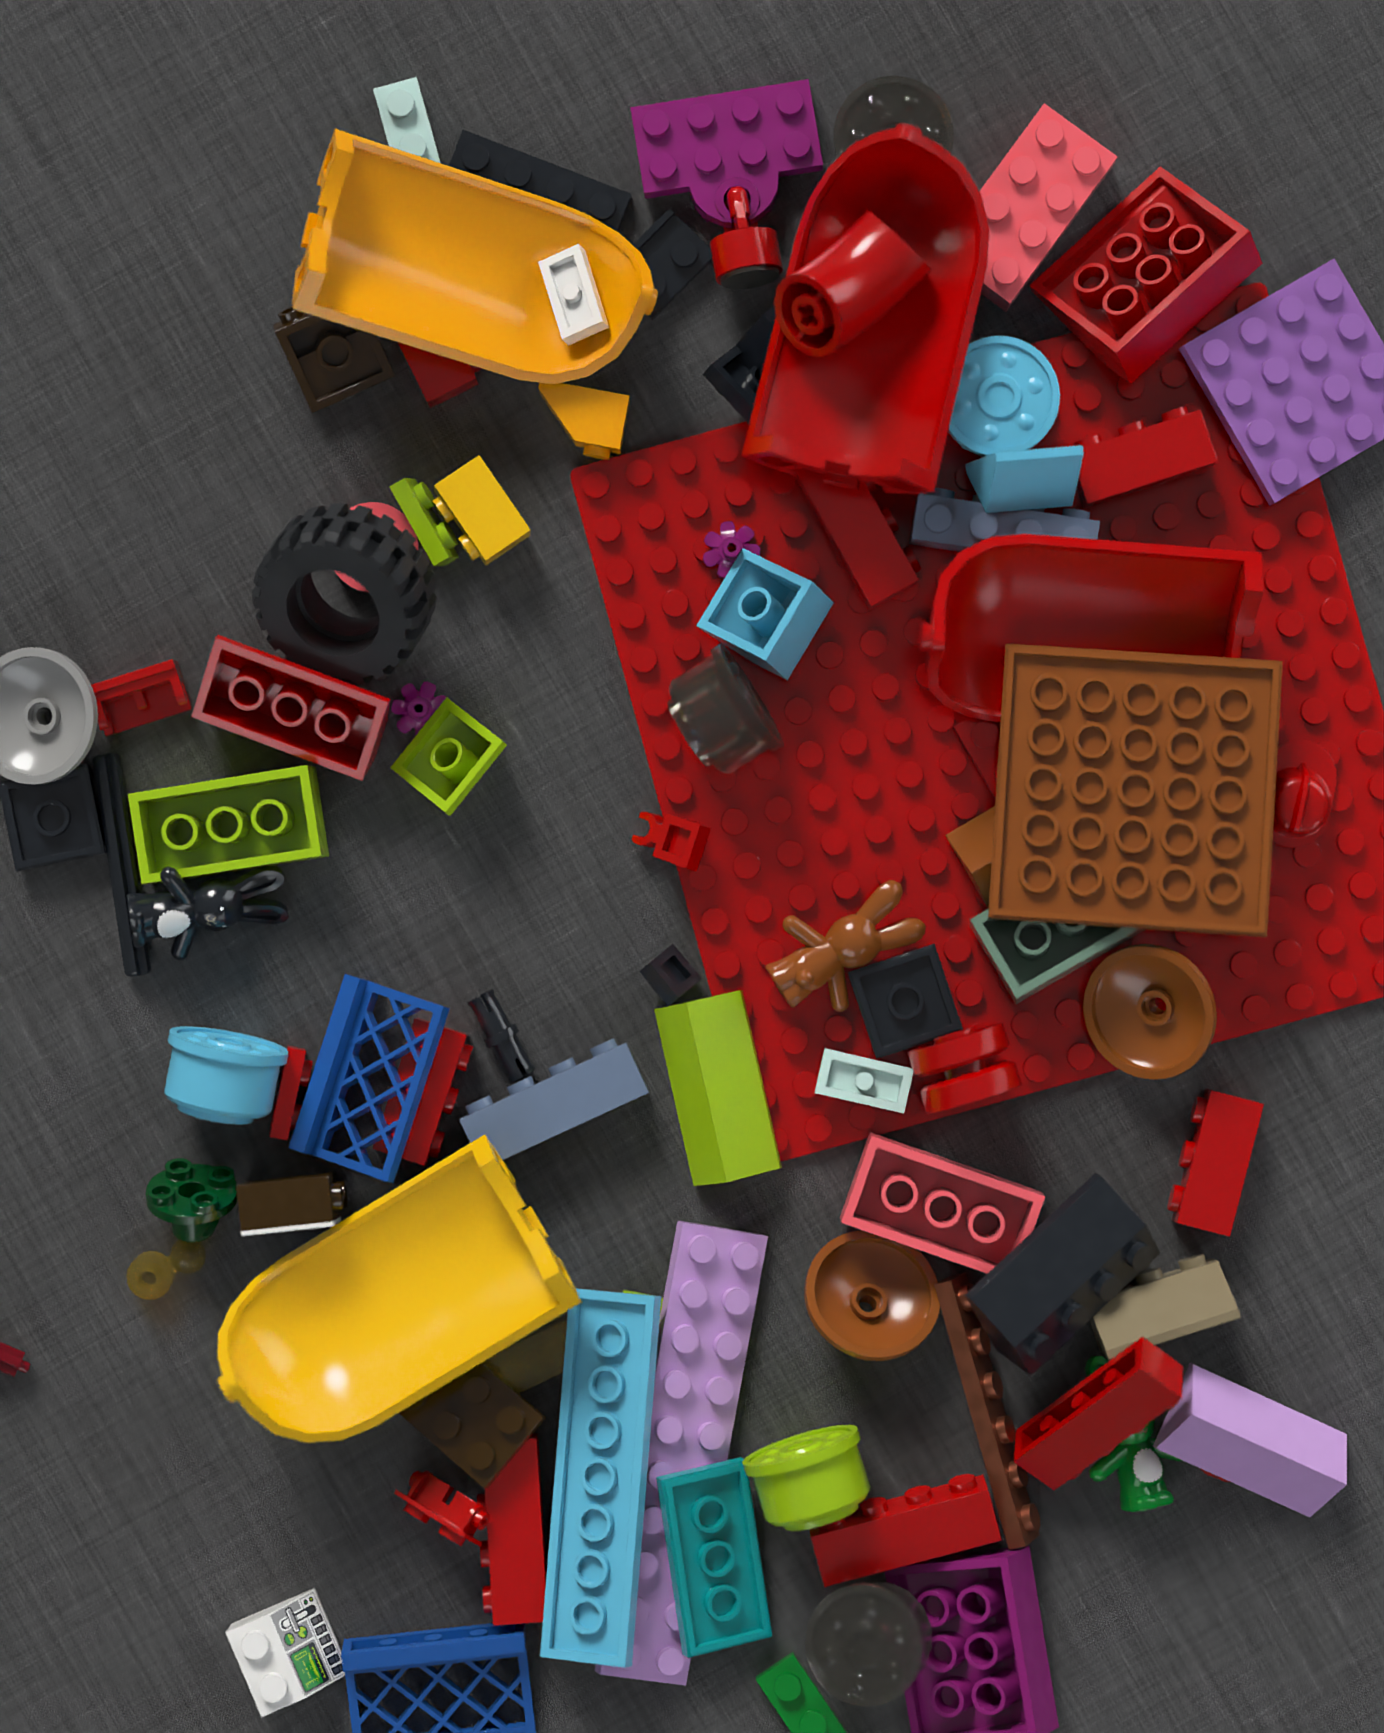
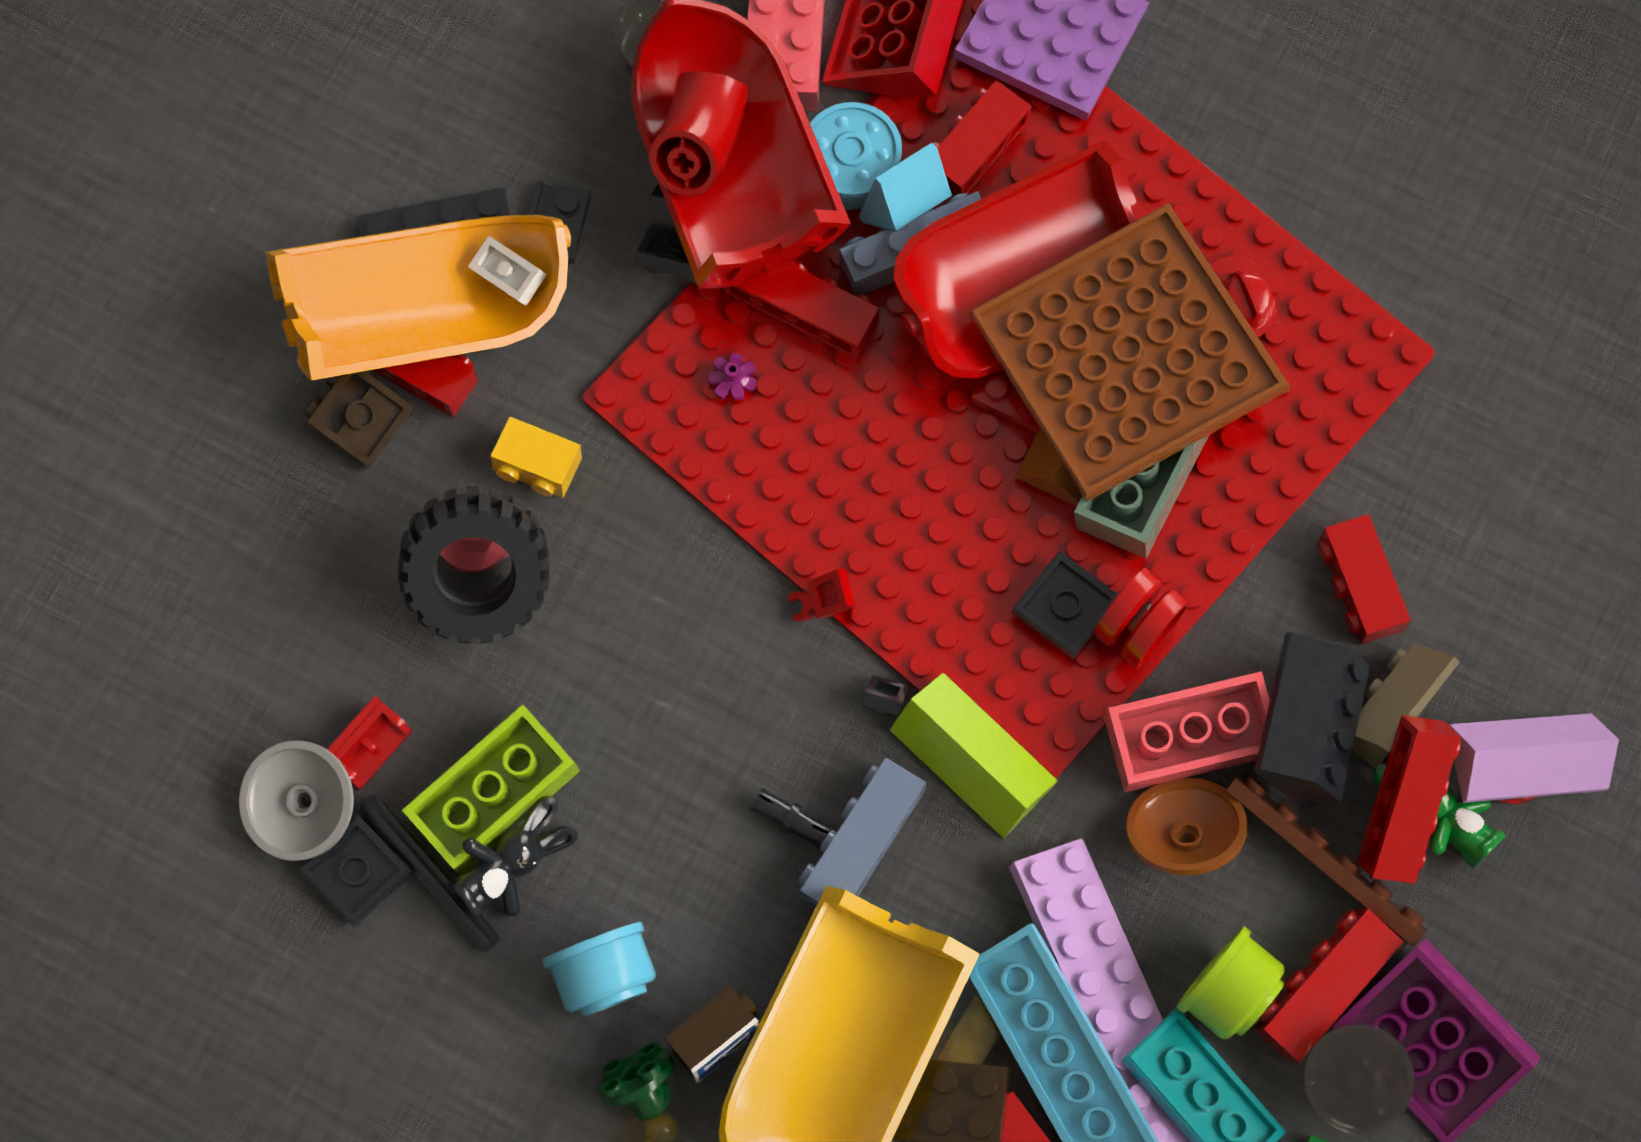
camera: 30 degrees left, 15 degrees down
red slope [191,635,390,781] -> none
red plate [269,1045,313,1141] -> none
blue fence [289,974,450,1183] -> none
red brick [372,1018,474,1166] -> none
light aqua plate [373,77,440,163] -> none
lime plate [390,478,459,566] -> none
lime slope [390,697,507,816] -> none
magenta plant [391,682,446,735] -> none
light orange slope [538,383,630,460] -> none
magenta plate [630,79,823,290] -> none
clear smoke wheel [667,643,784,774] -> none
medium azure slope [696,548,834,680] -> none
dark orange animal [765,880,926,1012] -> none
light aqua plate [814,1048,913,1114] -> none
dark orange dish [1083,944,1217,1079] -> none

